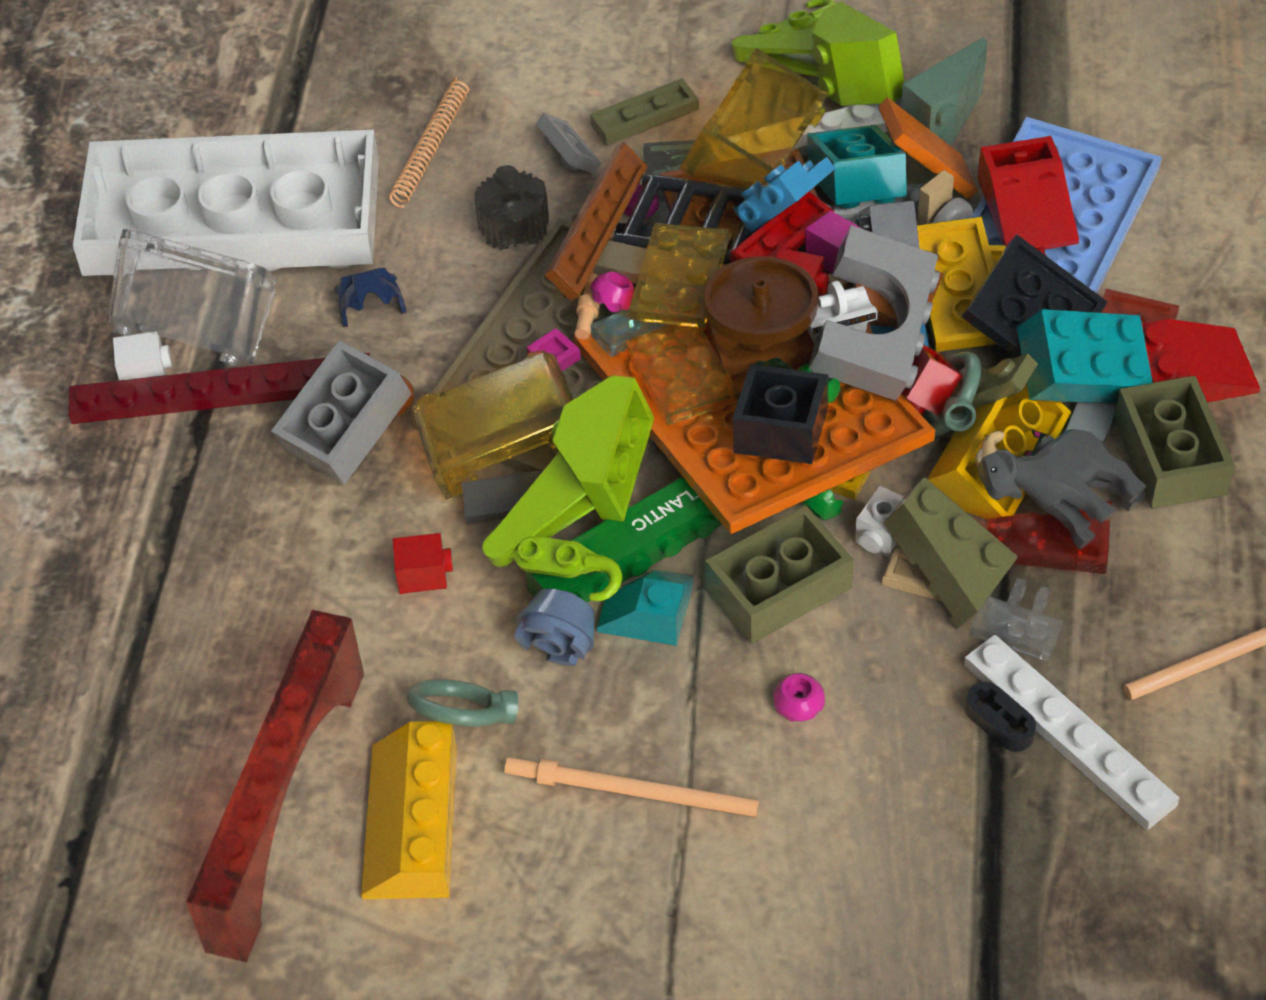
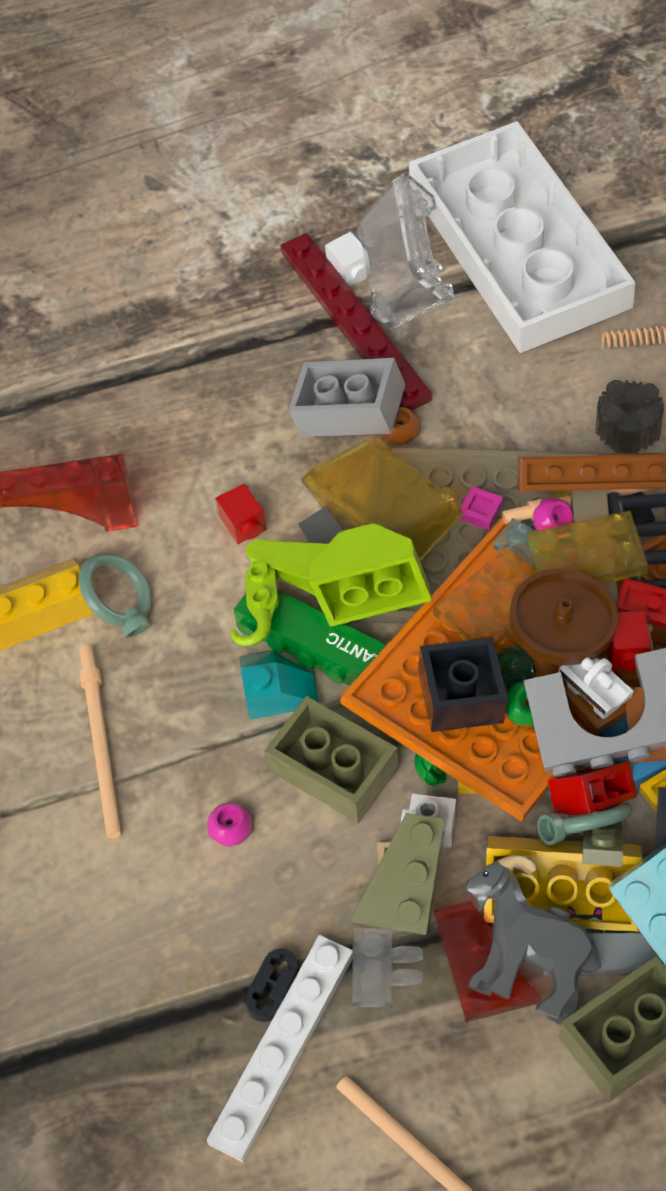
camera: 70 degrees right, 5 degrees up
dark blue helmet [334,268,406,327] -> none
sand blue cone [514,589,594,666] -> none

